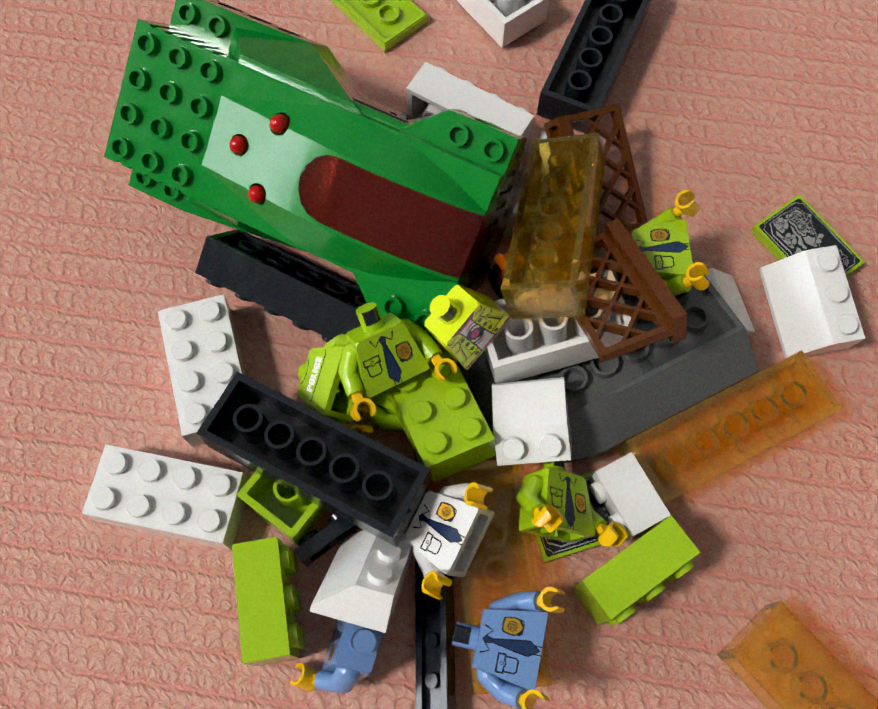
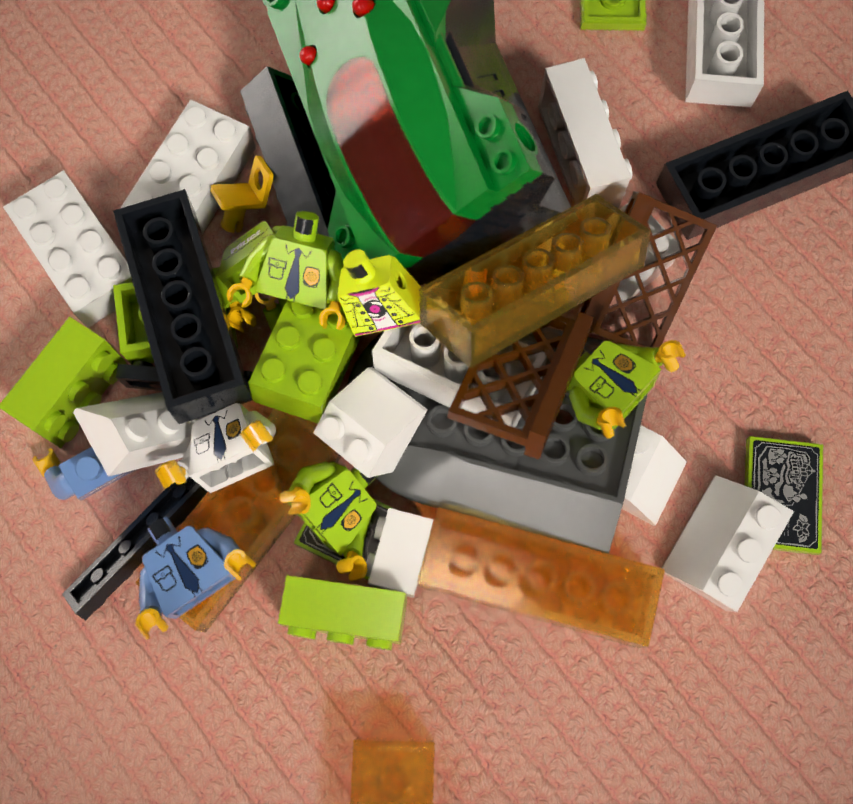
camera: 45 degrees right, 5 degrees up
none -> yellow bracket [210,156,274,233]

